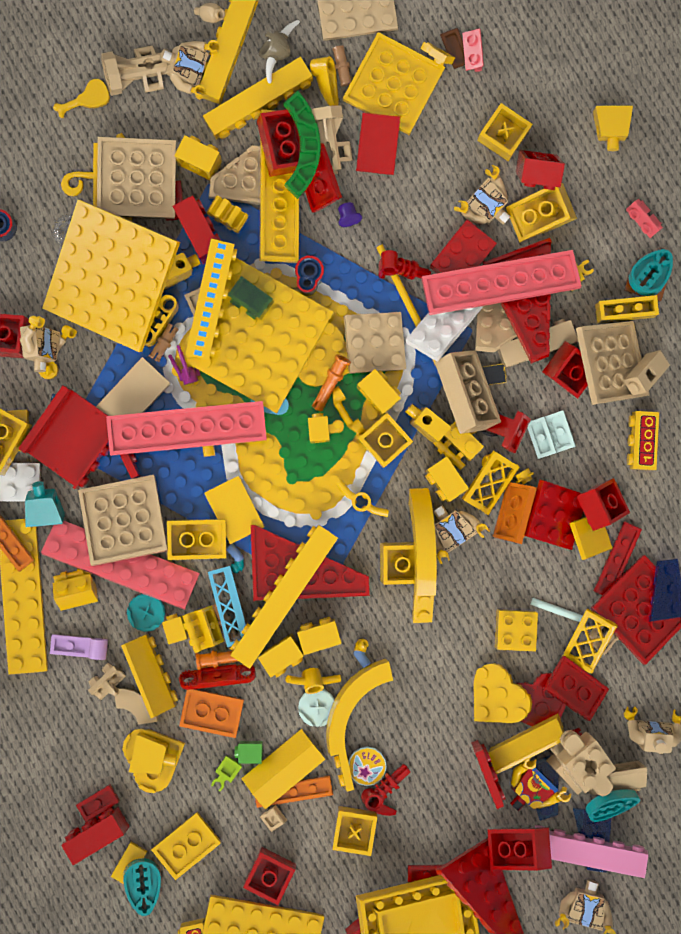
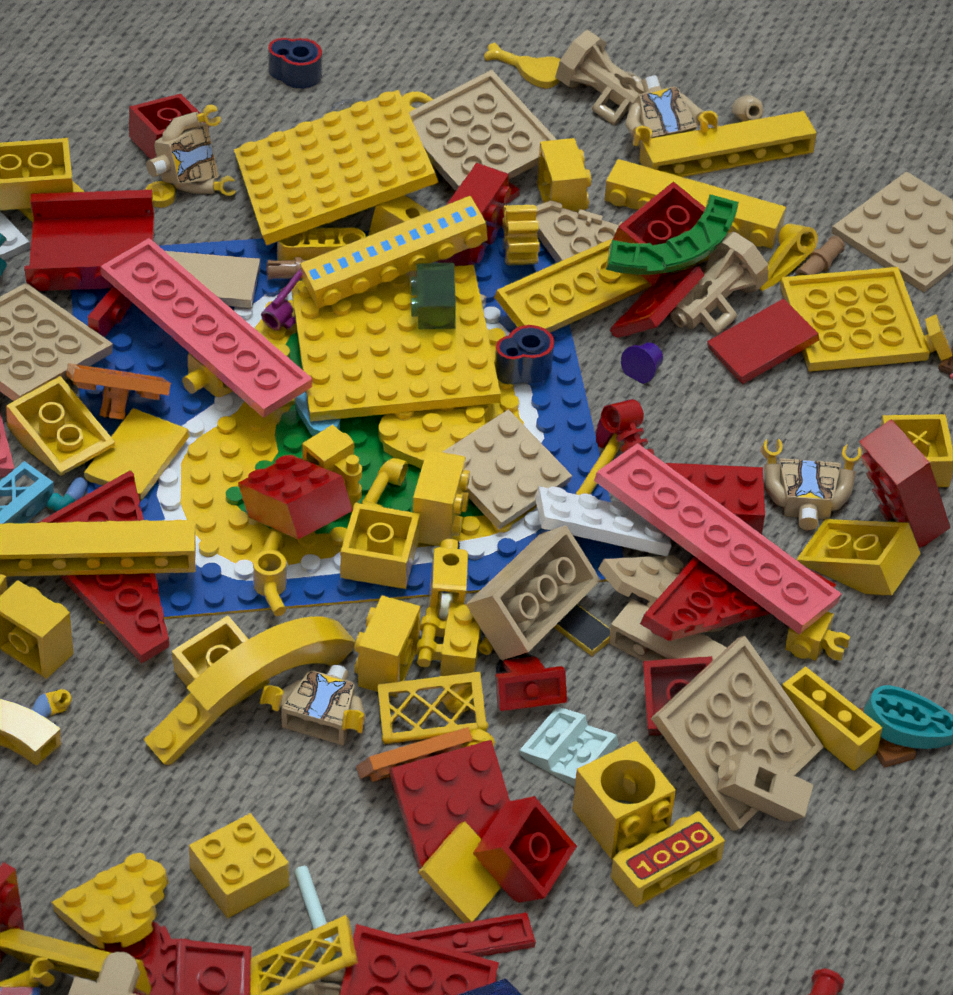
camera: 50 degrees right, 40 degrees down
dark tan helmet [259,20,300,84] -> none
orange pin [312,354,351,411] -> none
none -> orange plate [66,363,171,419]
none -> red brick [238,455,353,540]
none -> yellow brick [572,741,676,859]

